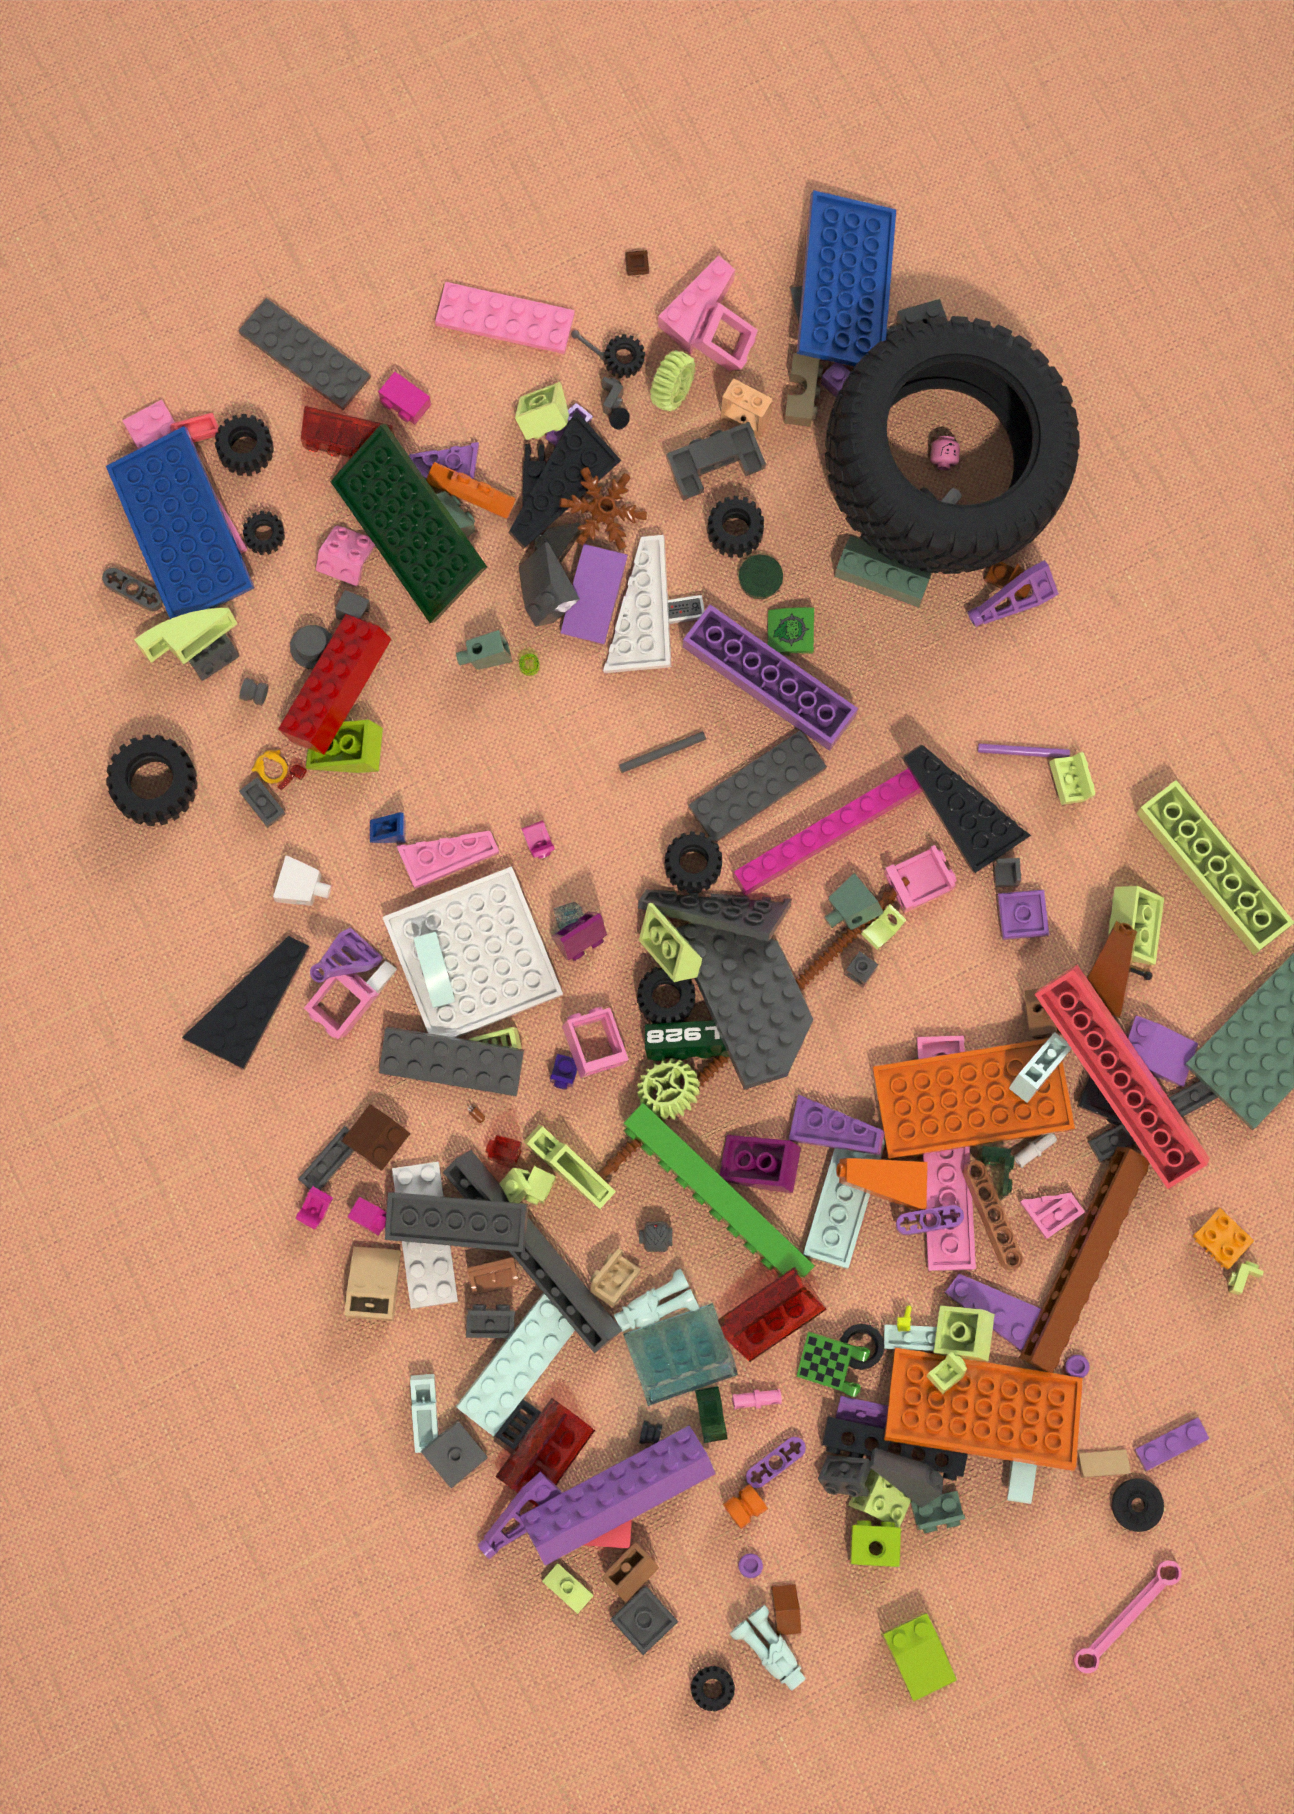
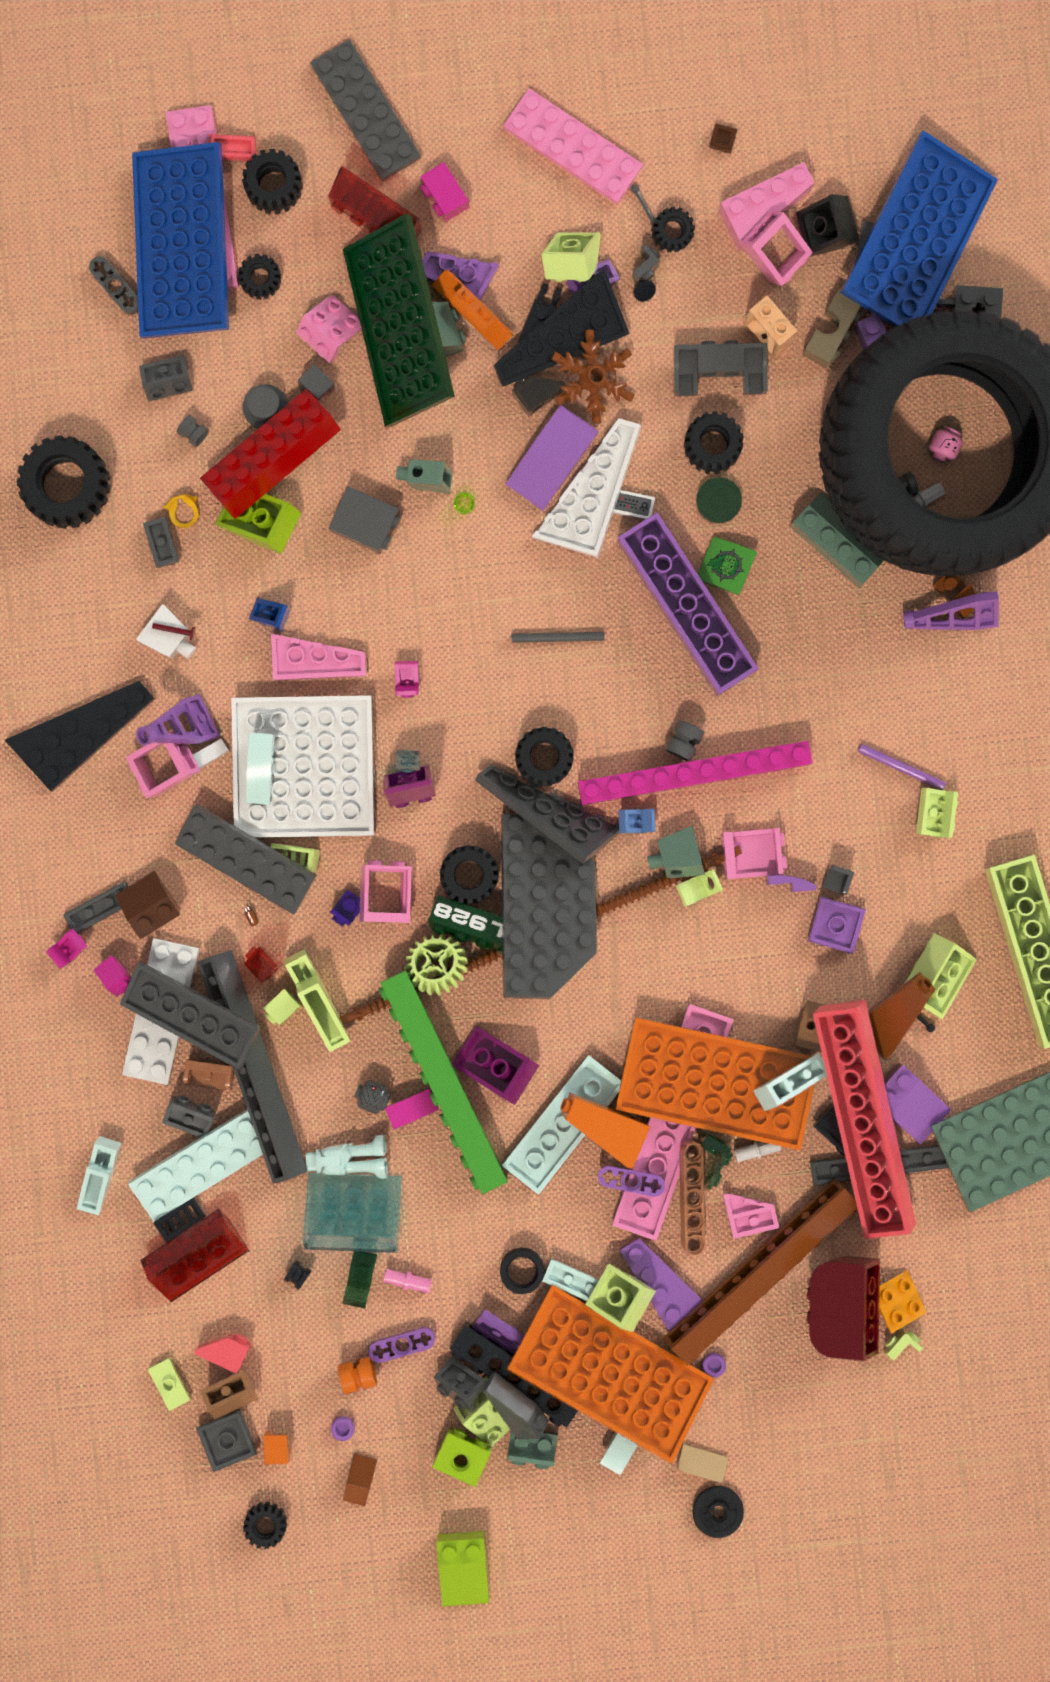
camera: 25 degrees right, 10 degrees up
yellowish green slope [134,608,238,665] -> none
clear red hand [278,765,307,791] -> none
tan slope [344,1246,401,1321] -> none
dark grey plate [421,1420,488,1488] -> none
medium lavender plate [478,1472,563,1559] -> none
yellowish green bracket [499,1168,531,1203] -> none
dark grey slope [519,542,580,627] -> none
medium lavender brick [519,1425,716,1565] -> none
tan bracket [590,1248,641,1307] -> none
yellowish green slope [639,903,702,982] -> none
yellowish green gear [650,350,696,412] -> none
dark grey plate [688,730,827,844] -> none
clear red slope [718,1267,827,1362] -> none
light aqua piece [729,1605,806,1691] -> none
medium lavender wing [789,1094,885,1155] -> none
bright green flag [796,1332,870,1397] -> none
dark grey brick [844,951,879,988] -> none
neon yellow hand [897,1306,912,1332] -> none
black wing [901,745,1031,873] -> none
yellowish green bracket [927,1352,967,1394] -> none
bright pink piece [1073,1561,1181,1673] -> none
medium lavender plate [1134,1417,1209,1471] -> none
none -> dark red pin [152,623,196,641]
none -> orange panel [264,1431,290,1465]
none -> dark grey brick [329,486,401,554]
none -> dark pink slope [385,1088,439,1129]
none -> medium blue bracket [618,809,656,834]
none -> dark grey wheel [664,720,705,762]
none -> medium lavender slope [766,875,817,892]
none -> pearl dark grey slope [796,194,859,257]
none -> dark red brick [807,1256,880,1362]

